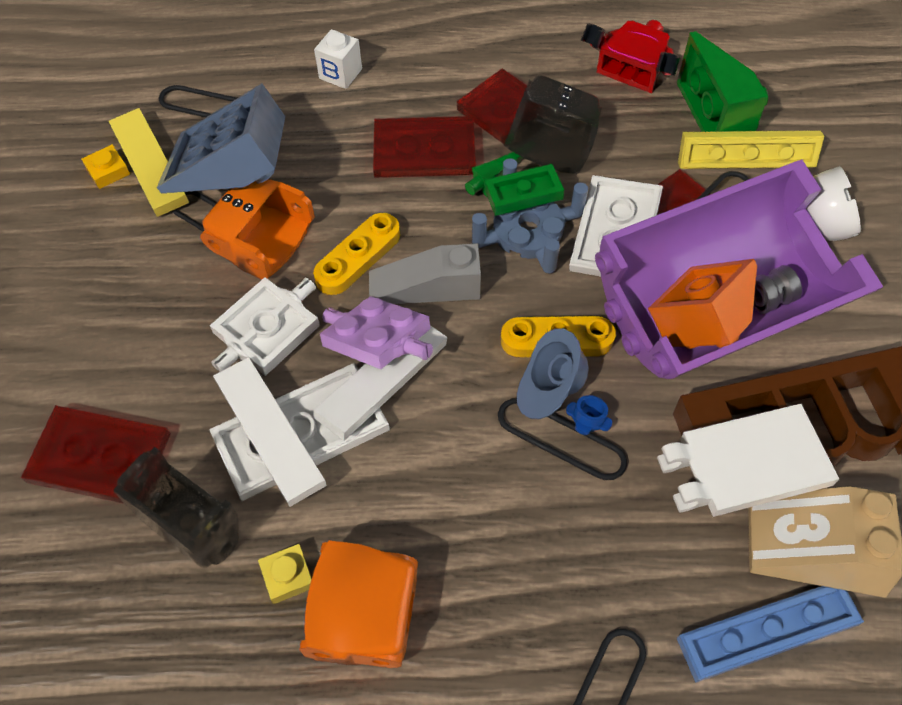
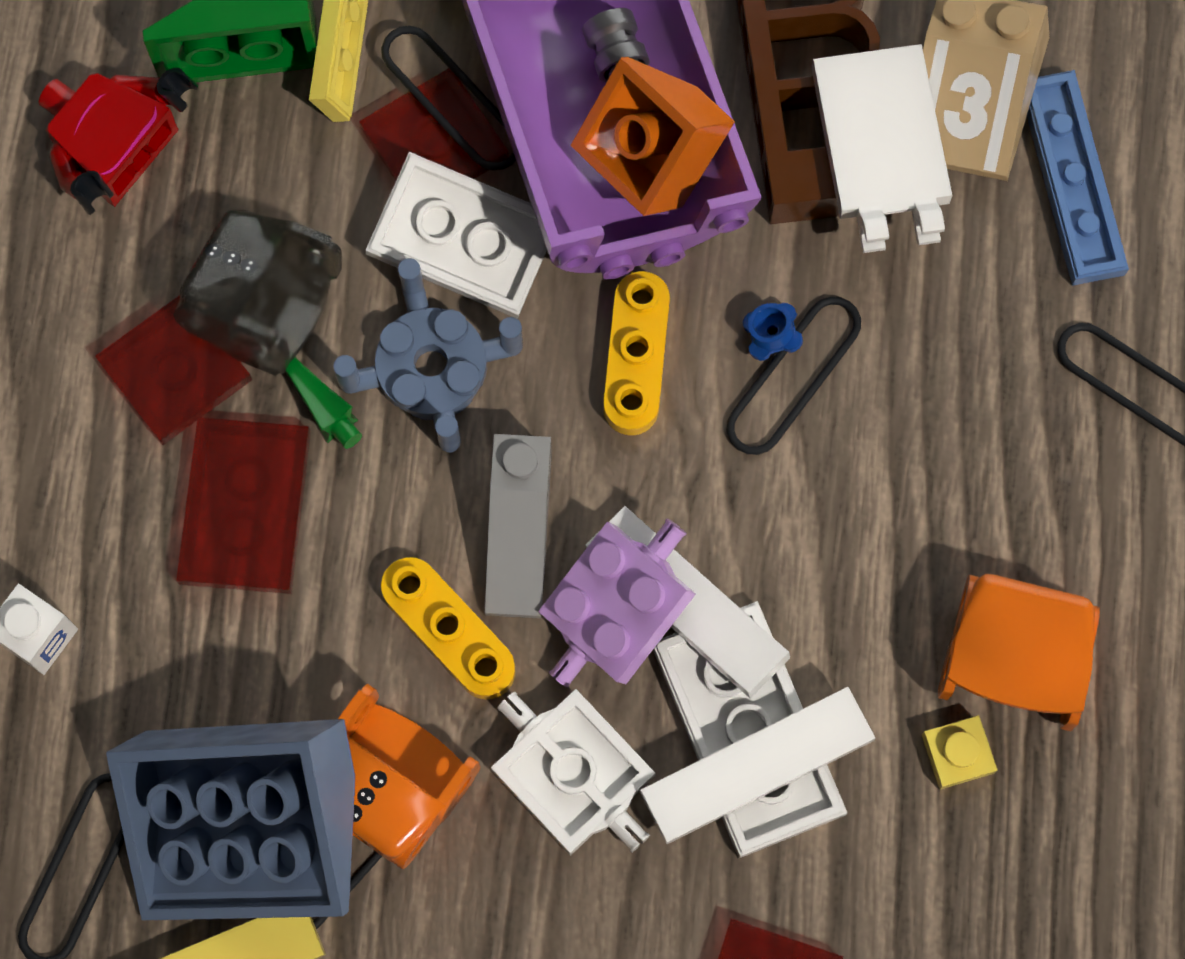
camera: 85 degrees left, 15 degrees up
clear smoke piece [113,447,239,568] -> none
green plate [484,164,564,216] -> none
sand blue piece [517,328,589,419] -> none

